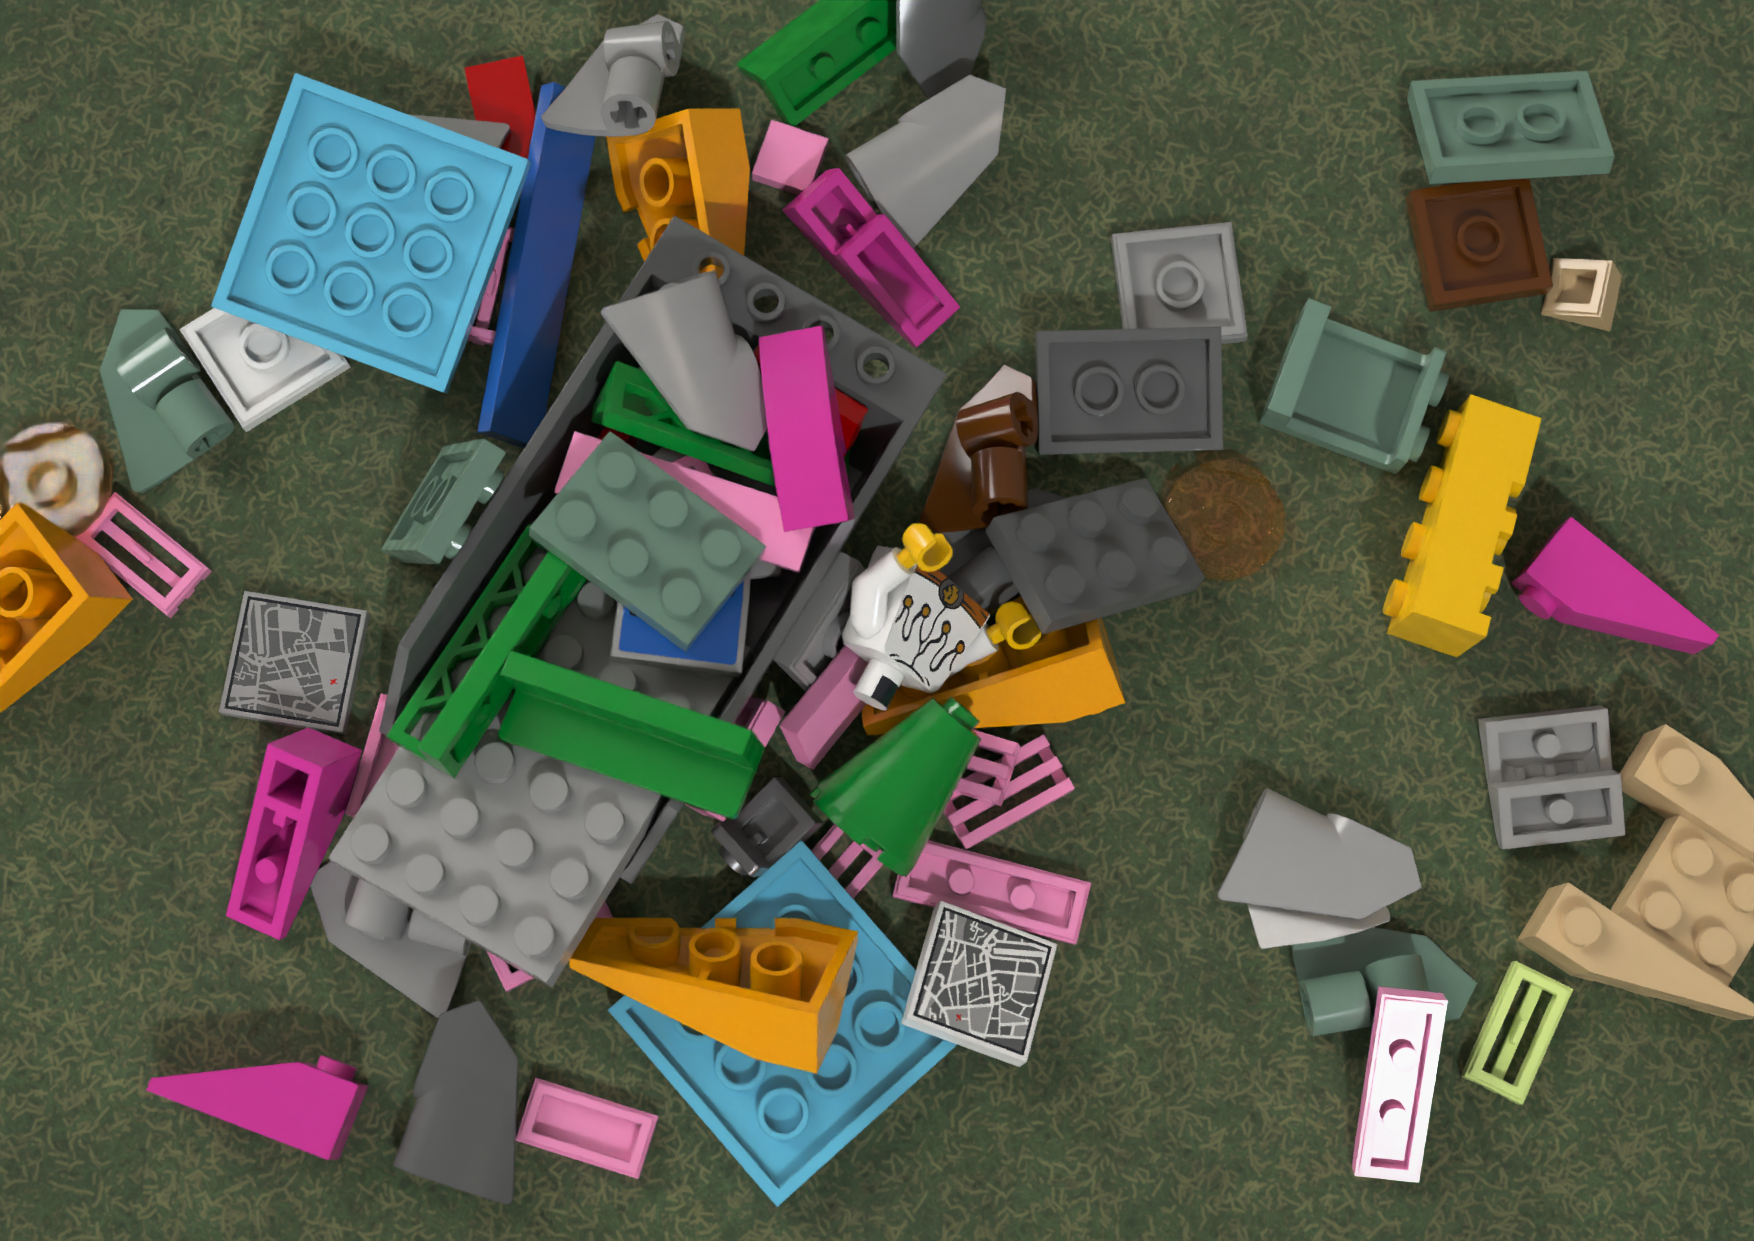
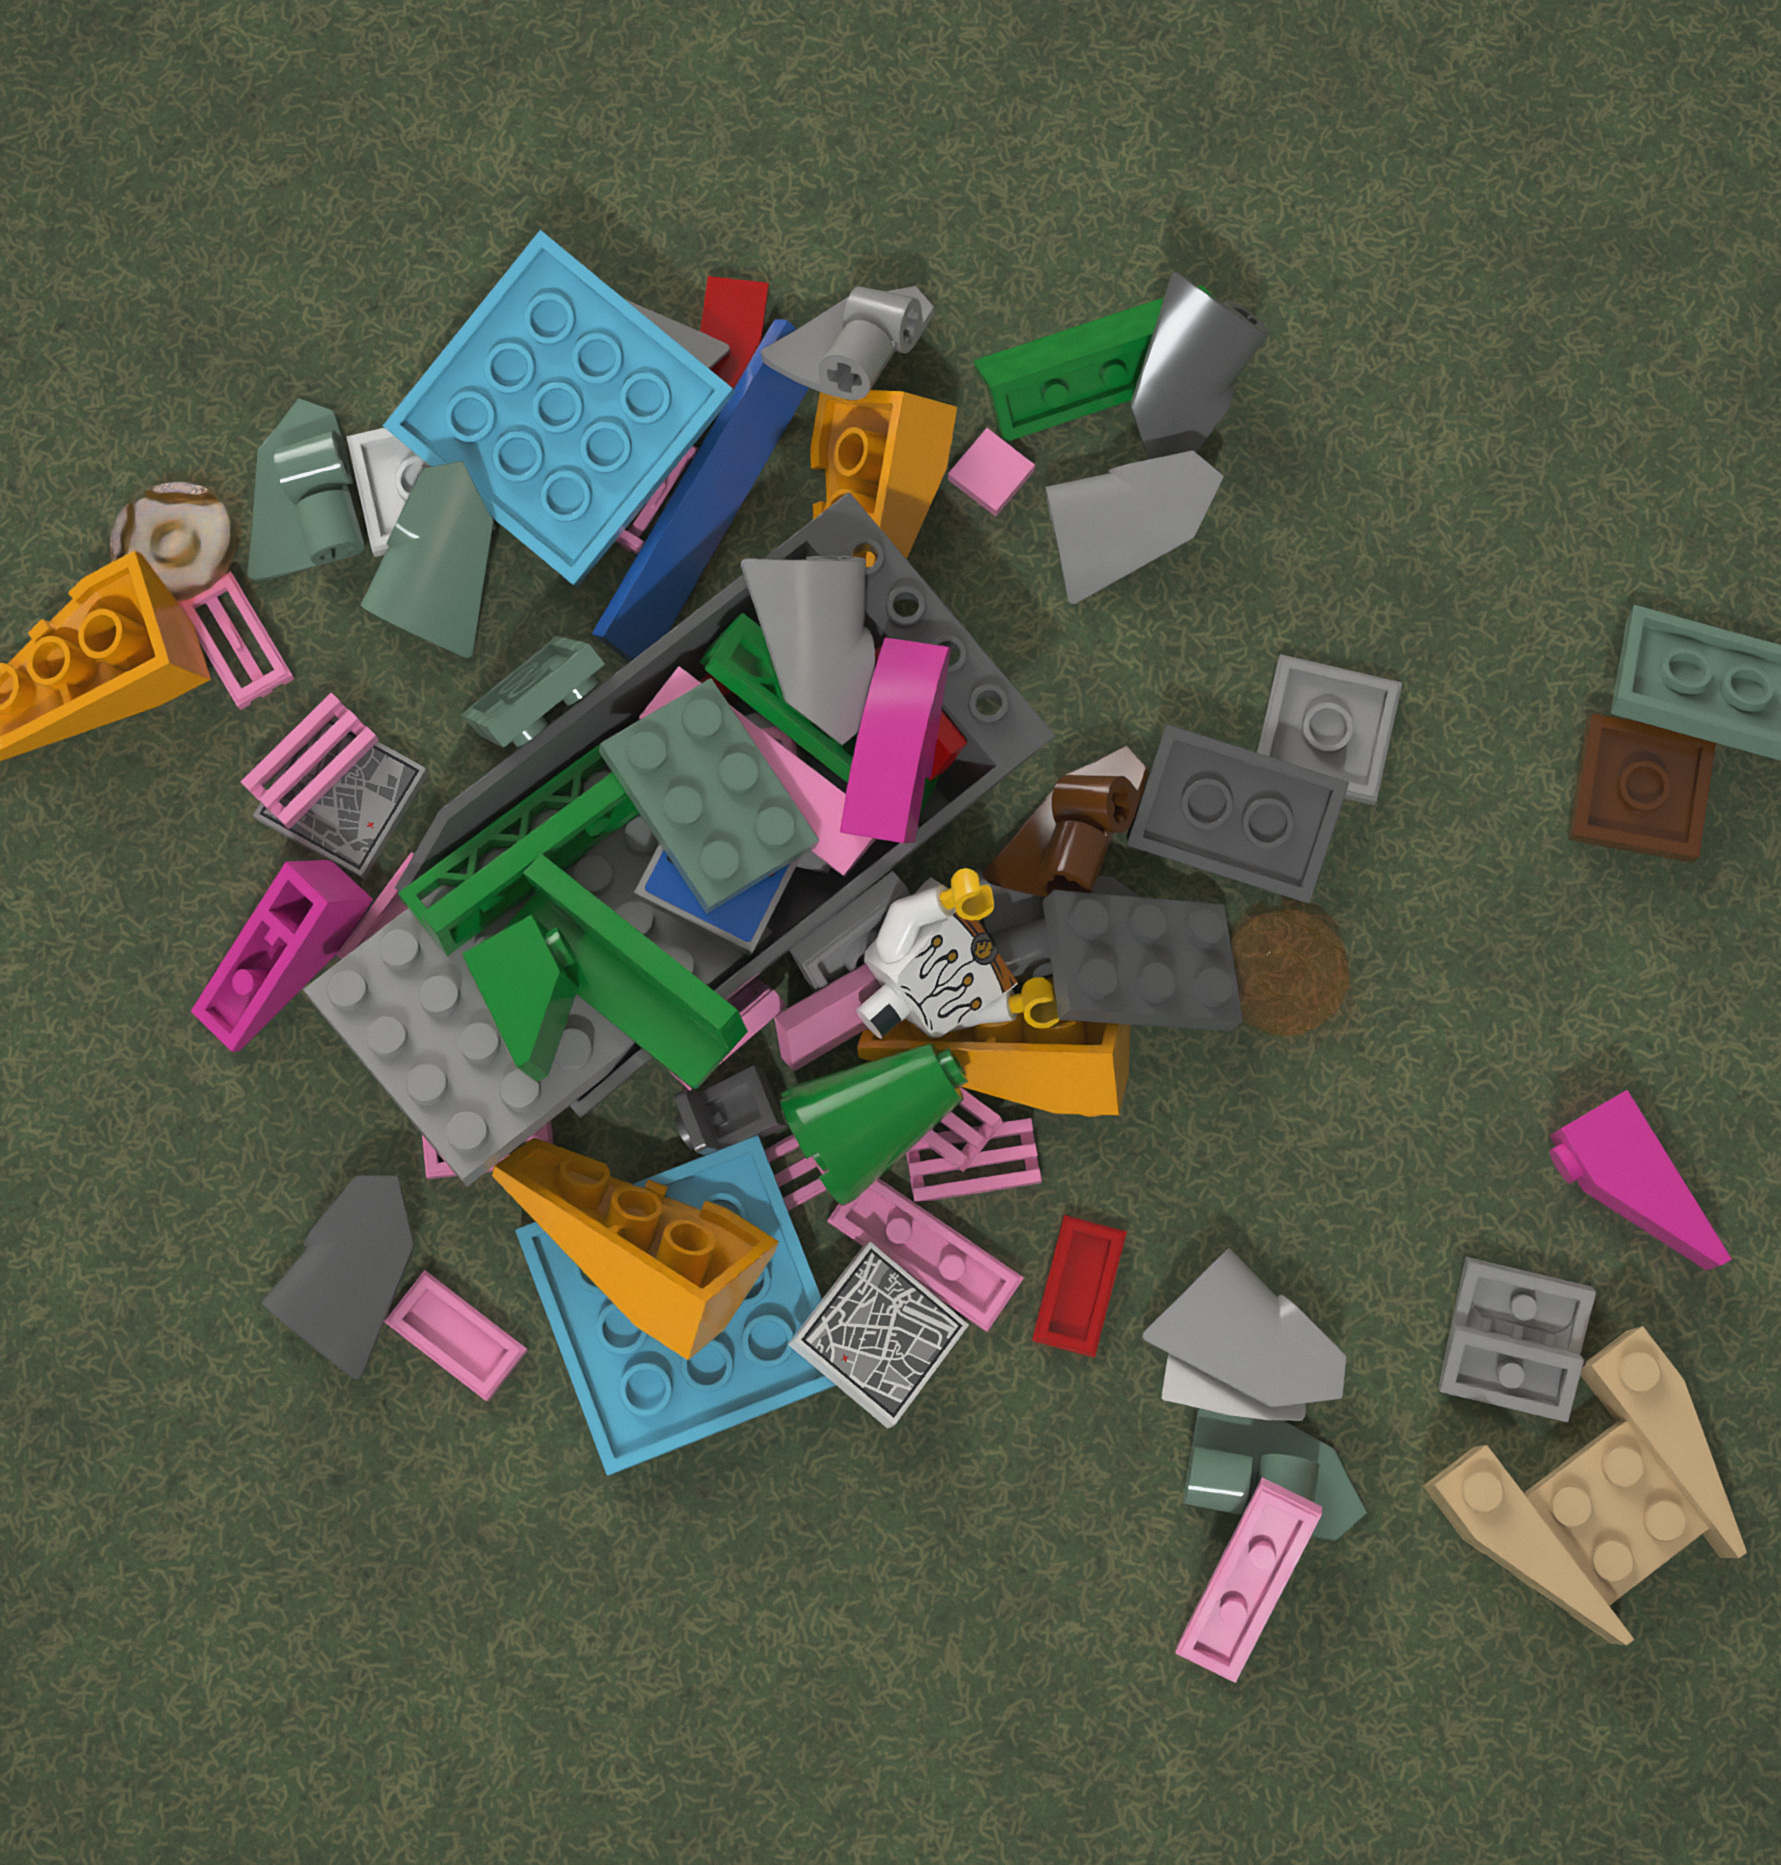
camera: 25 degrees right, 0 degrees up
dark pink slope [146,1055,369,1160] -> none
light grey panel [310,861,471,1018] -> none
dark pink slope [782,168,960,347] -> none
sand green panel [1259,298,1449,475] -> none
yellow wedge [1383,394,1542,657] -> none
yellowish green tile [1461,961,1573,1105] -> none
tan slope [1541,258,1622,331] -> none
none -> bright pink tile [241,693,379,829]
none -> sand green panel [360,461,493,658]
none -> green slope [462,915,578,1082]
none -> red tile [1032,1215,1127,1358]

